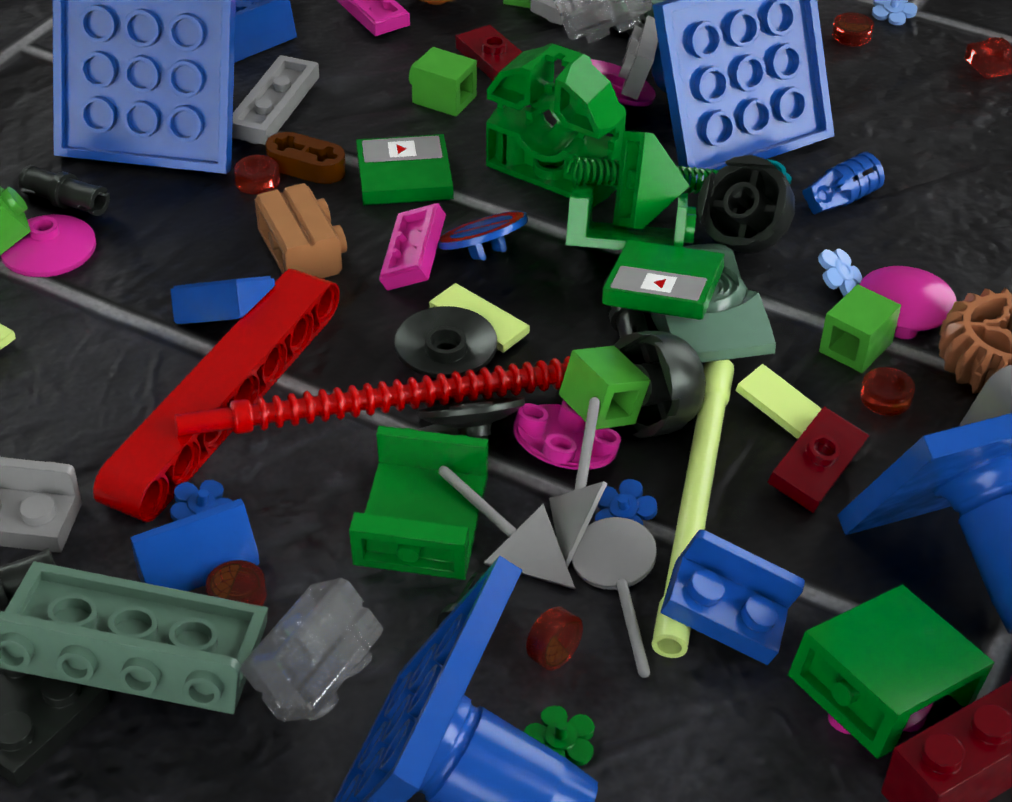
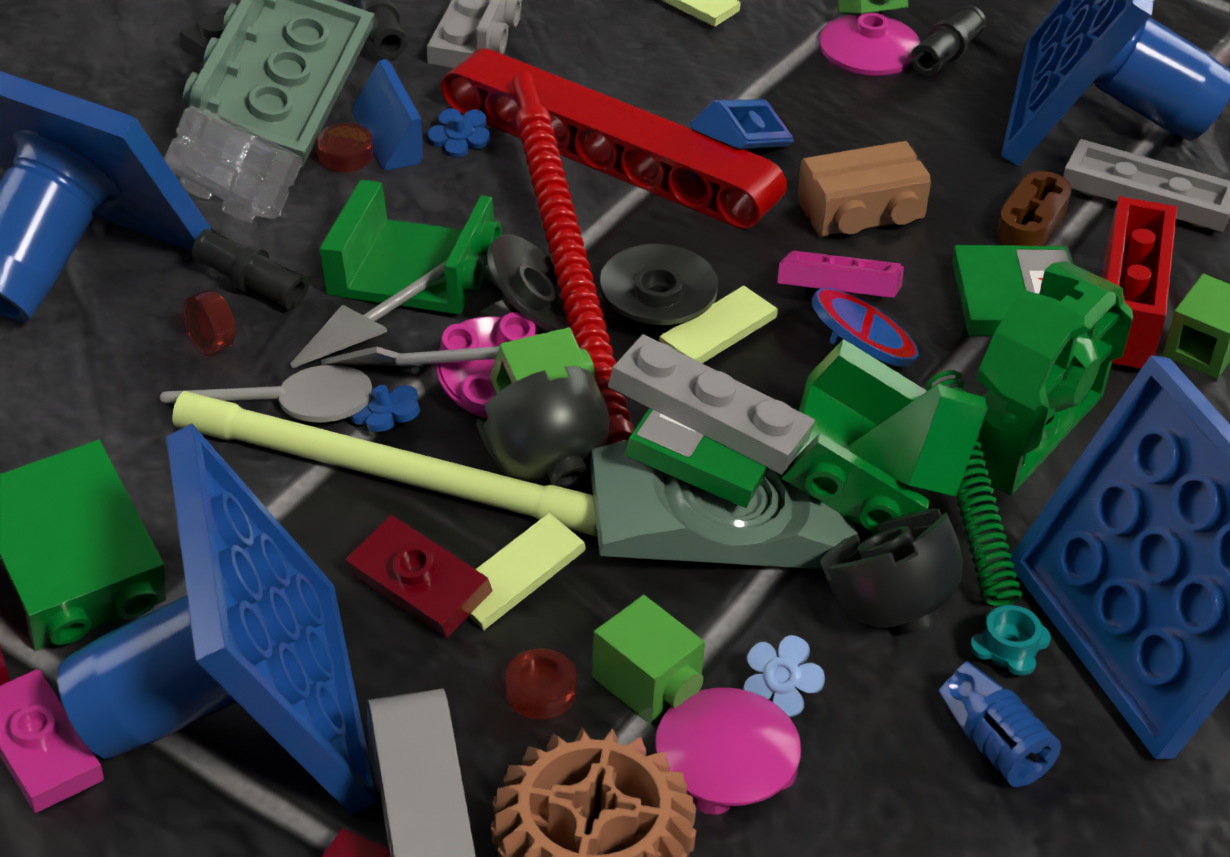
camera: 95 degrees right, 0 degrees up
clear red tile [234,155,280,195] -> none
green plant [524,706,595,766] -> none
blue bracket [660,530,805,665] -> none
none -> light grey plate [608,334,815,475]
none -> red brick [1102,196,1177,369]

